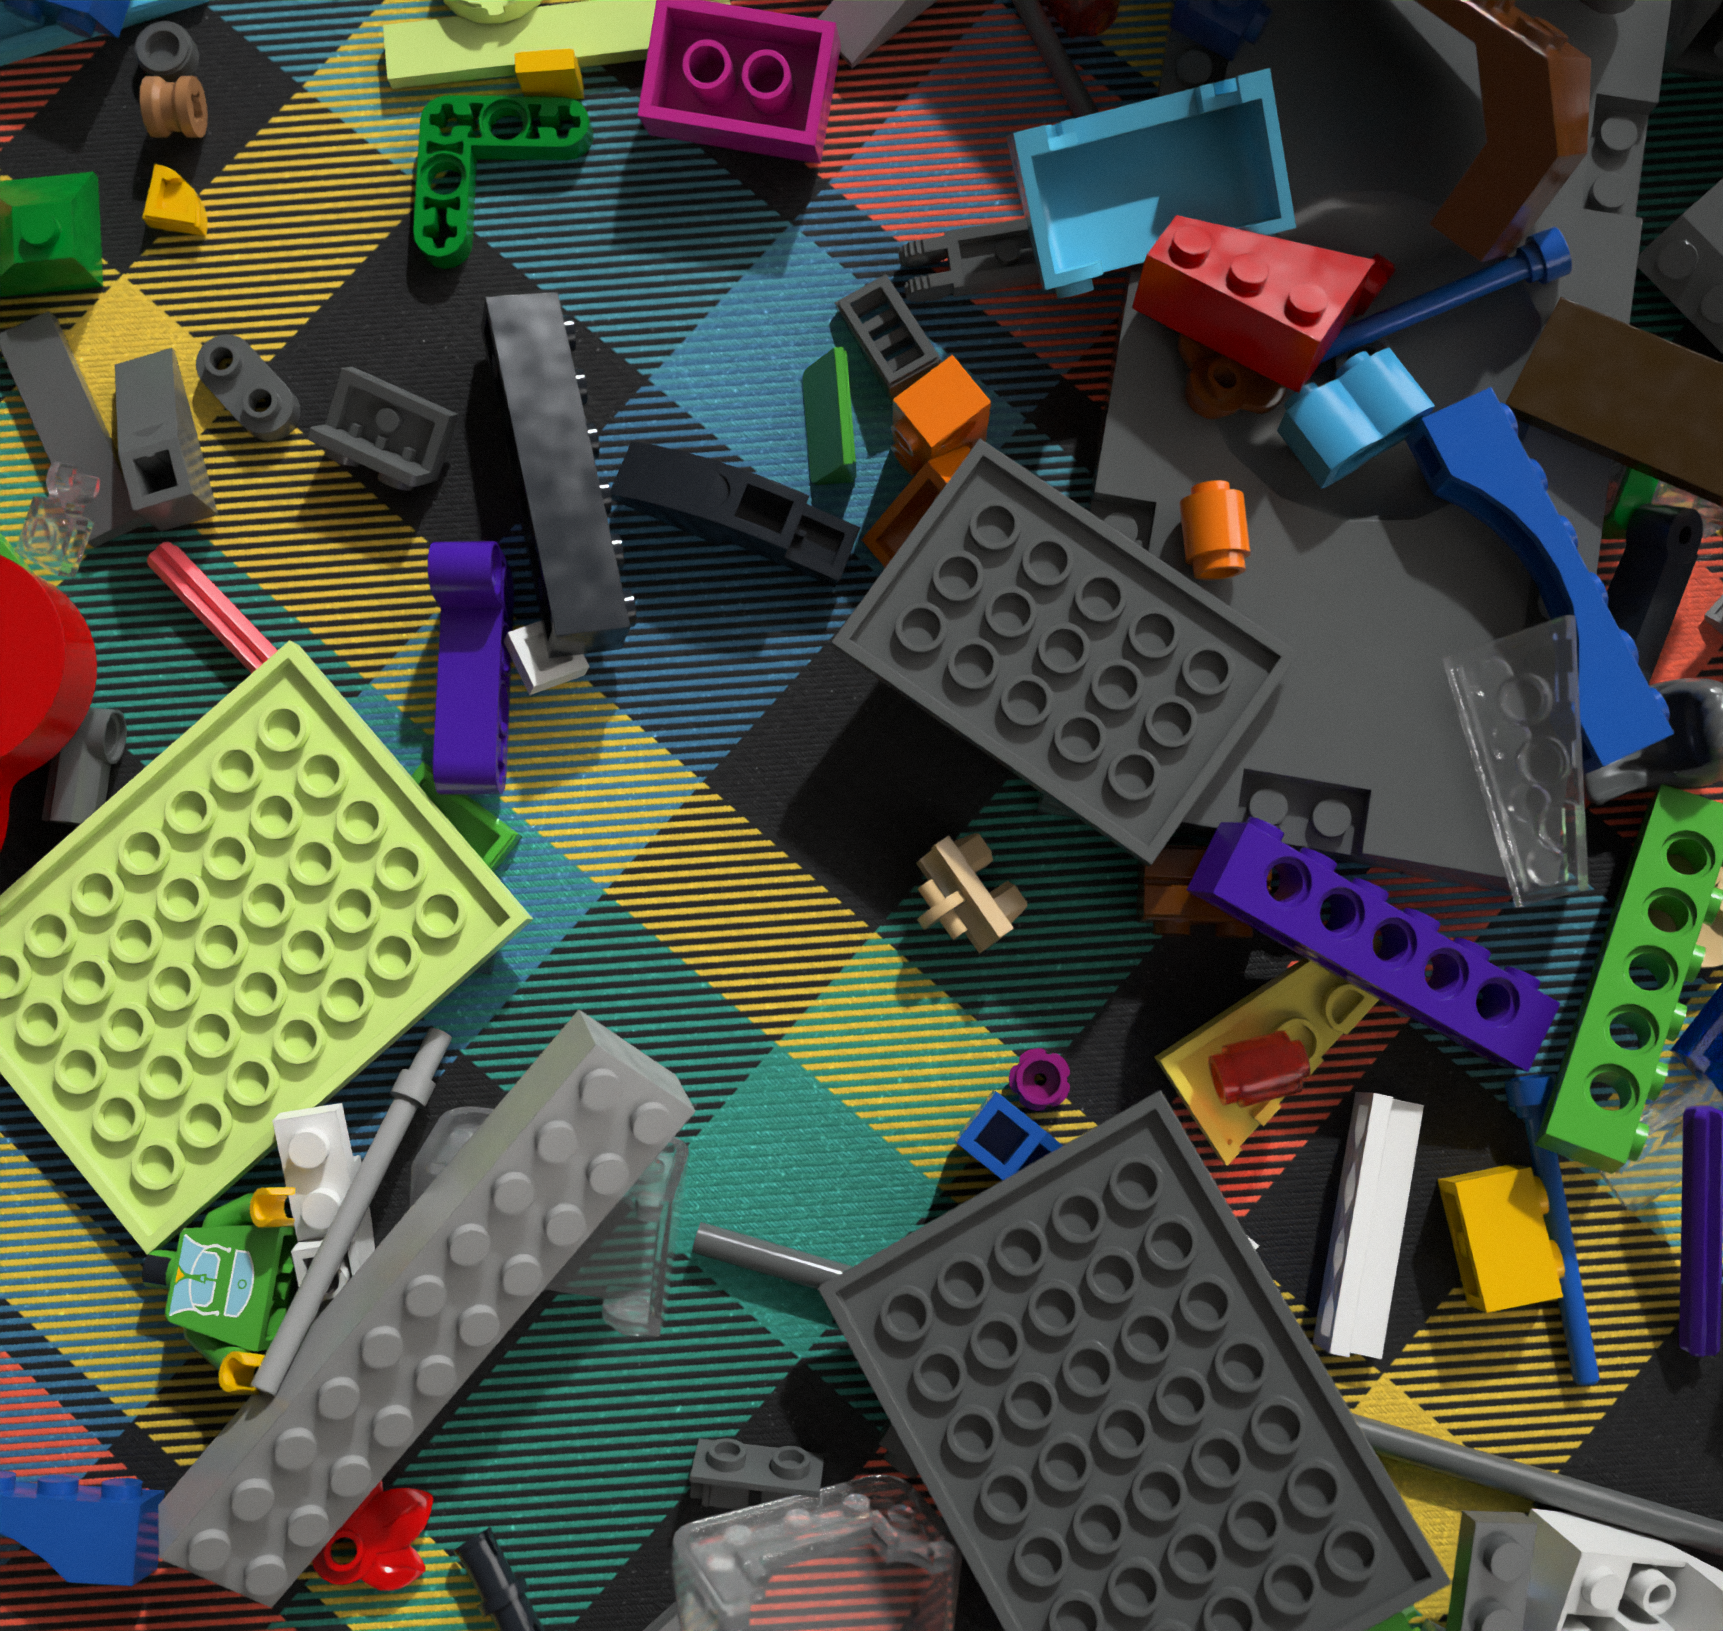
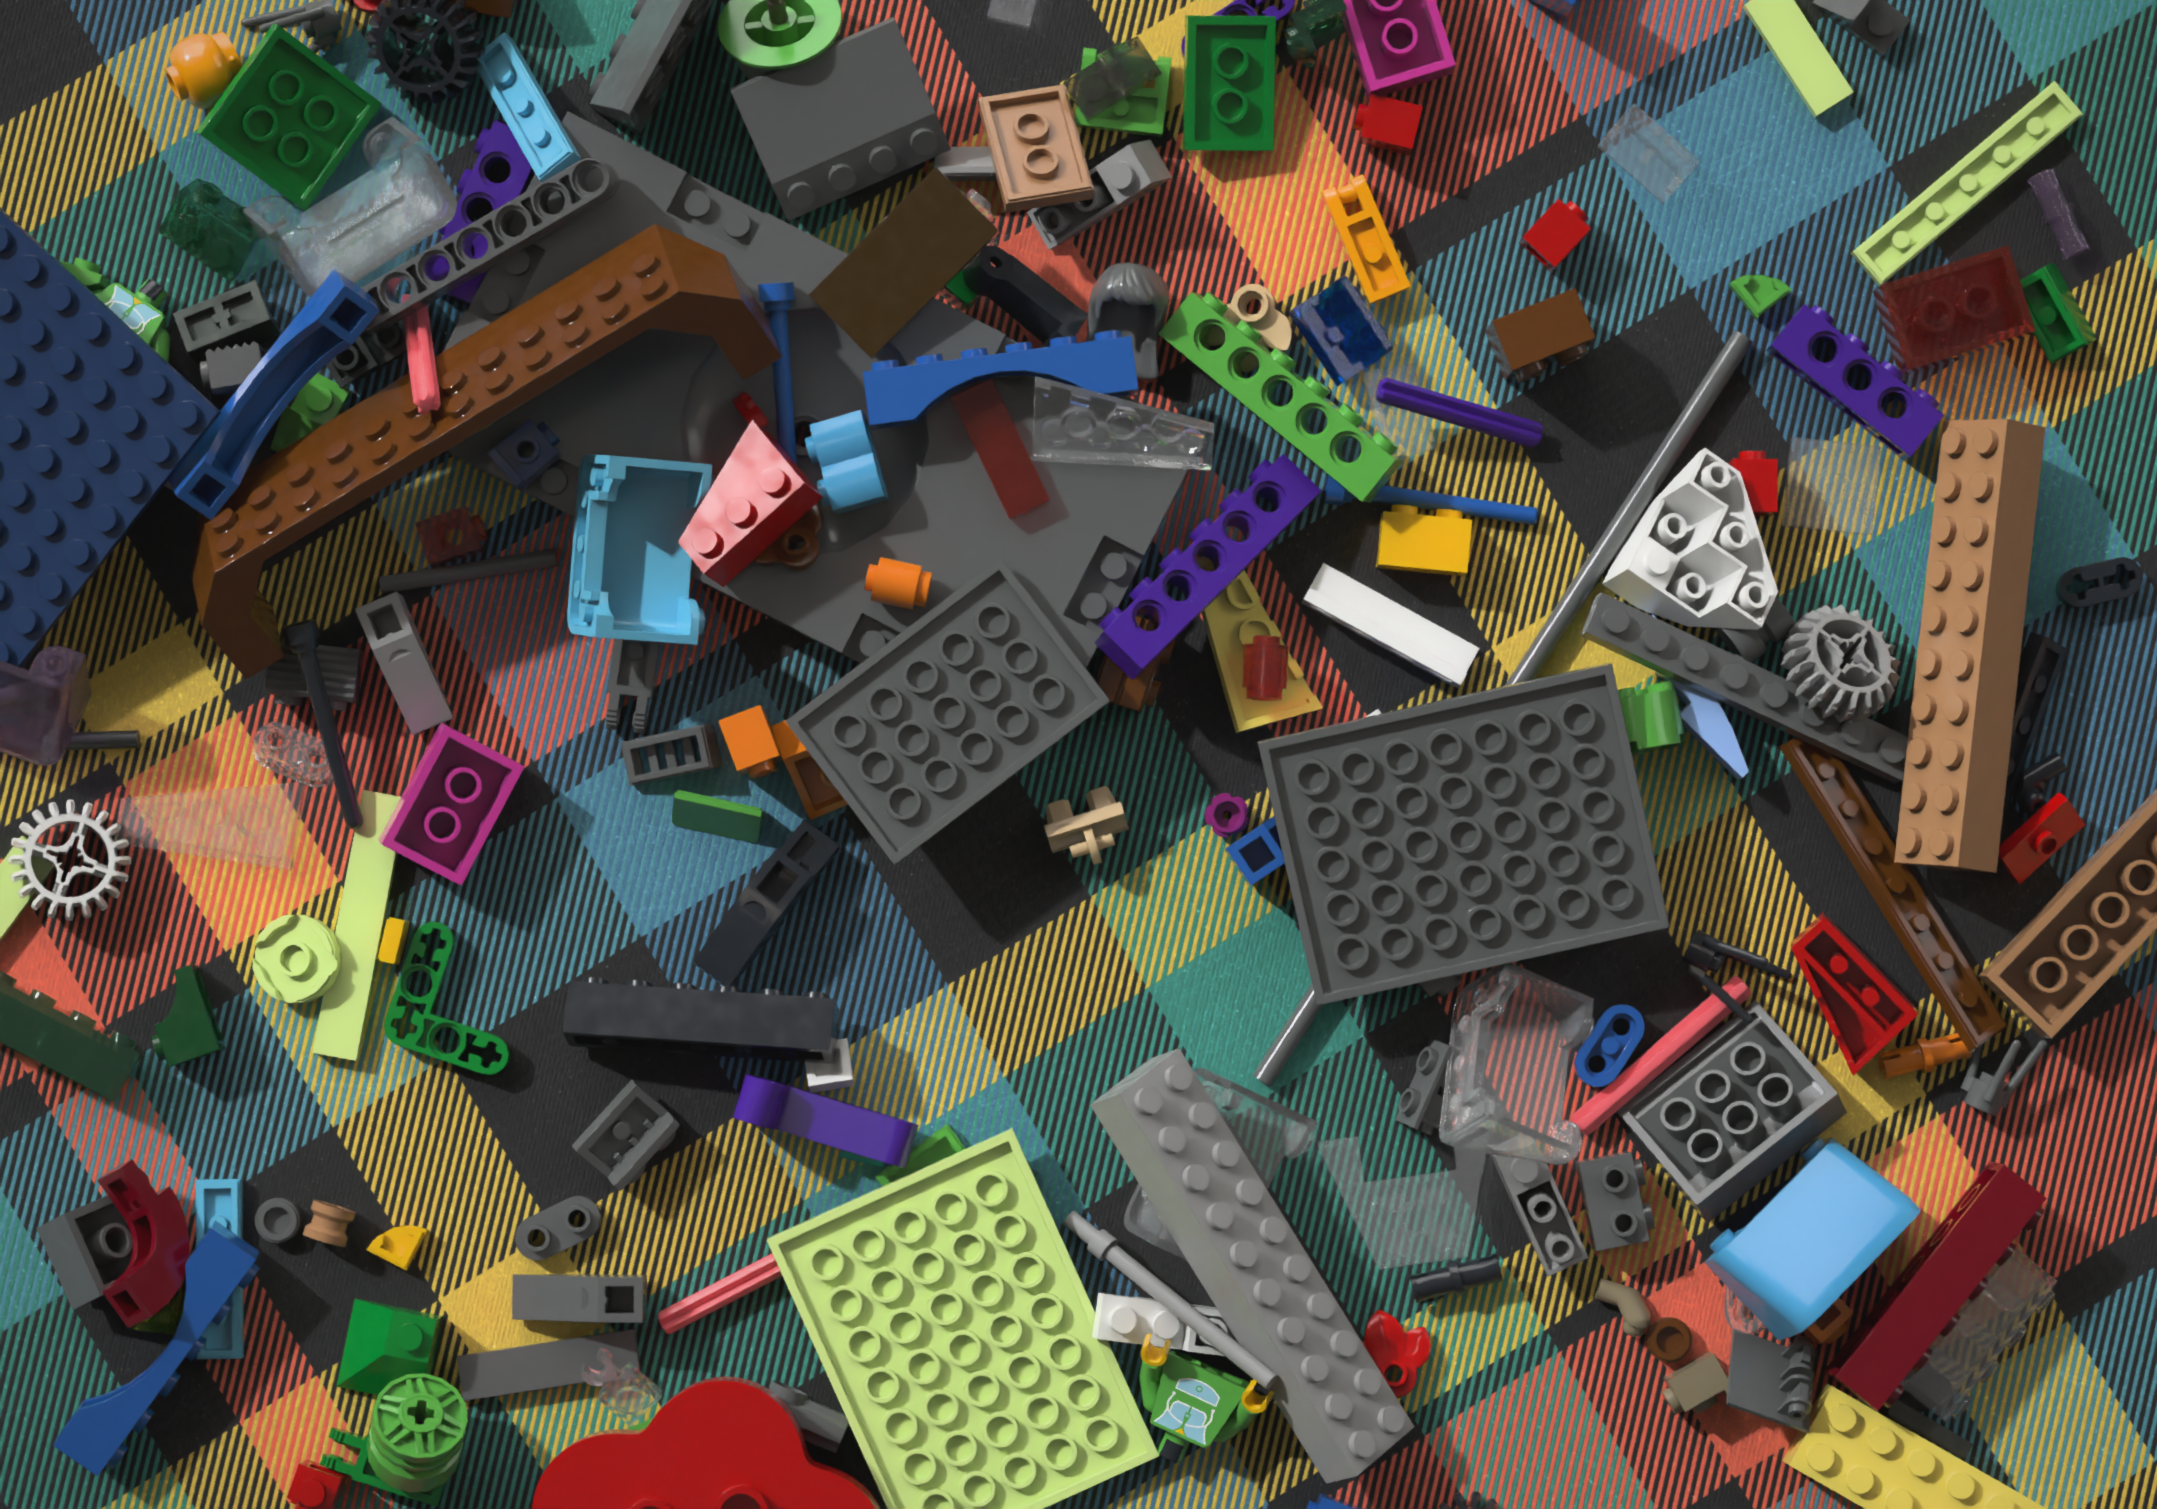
camera: 80 degrees left, 5 degrees up
none -> clear red tile [951,378,1050,520]
none -> clear wing [1317,1117,1492,1269]

